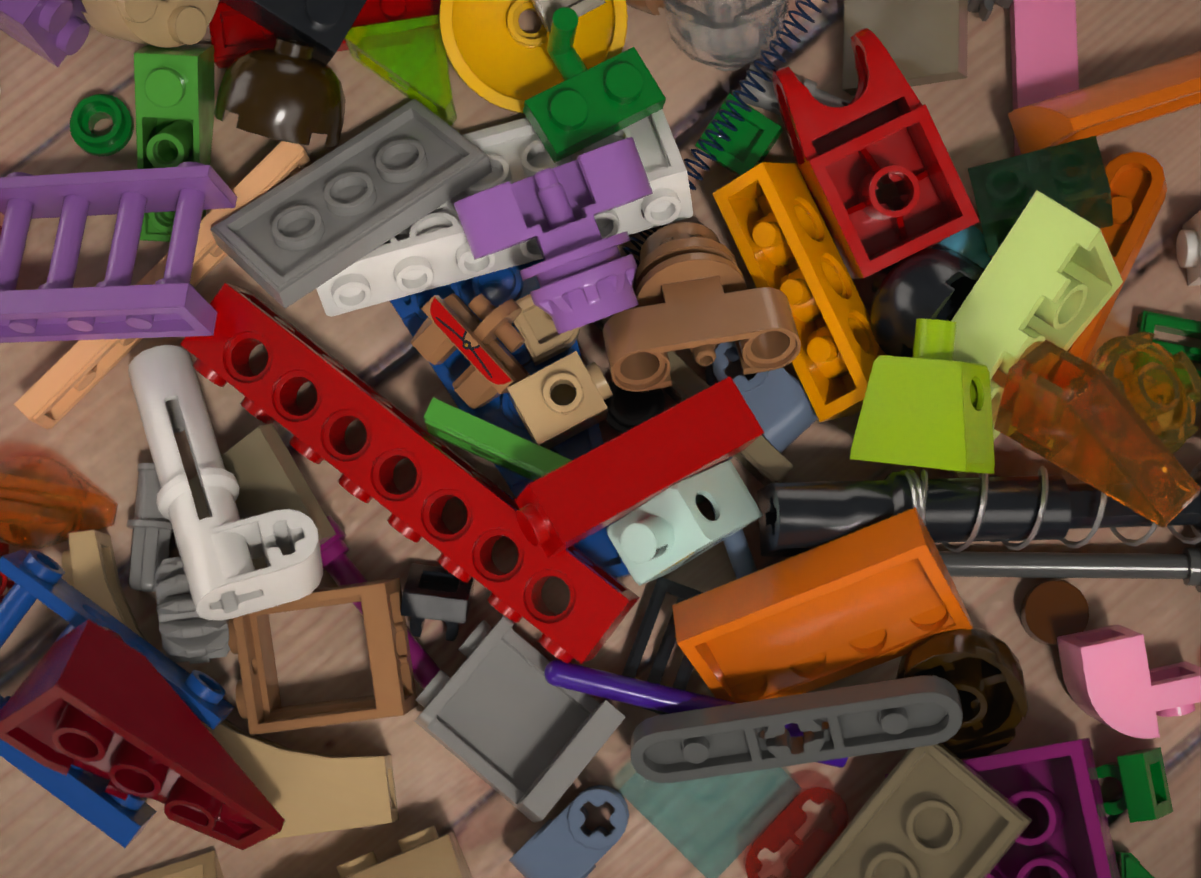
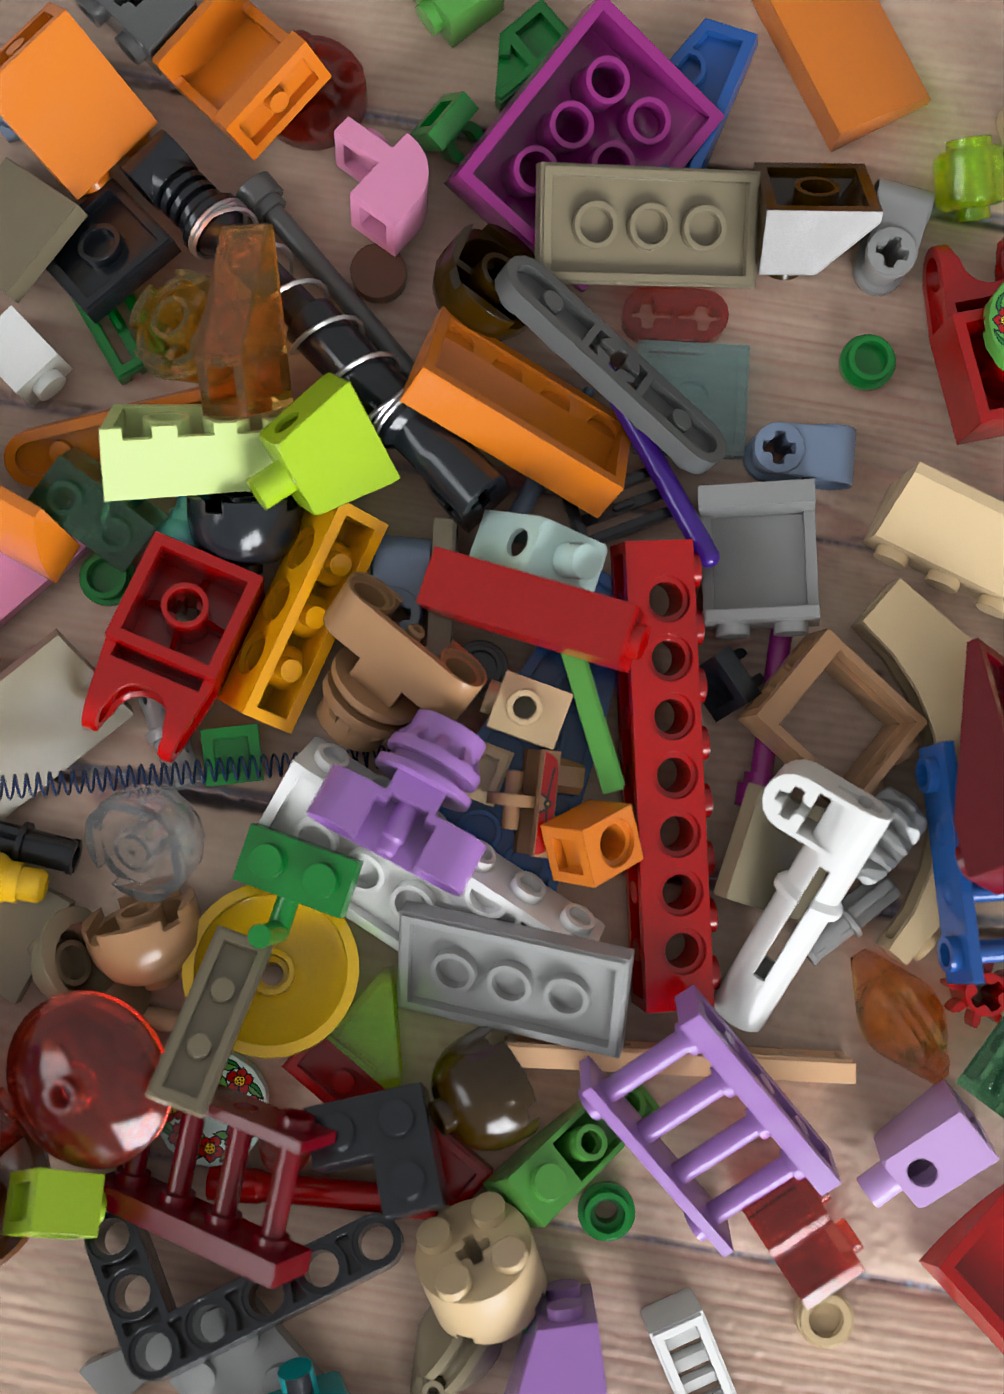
camera: 130 degrees left, 5 degrees up
none -> green plate [79,550,136,606]
none -> orange brick [540,799,644,888]

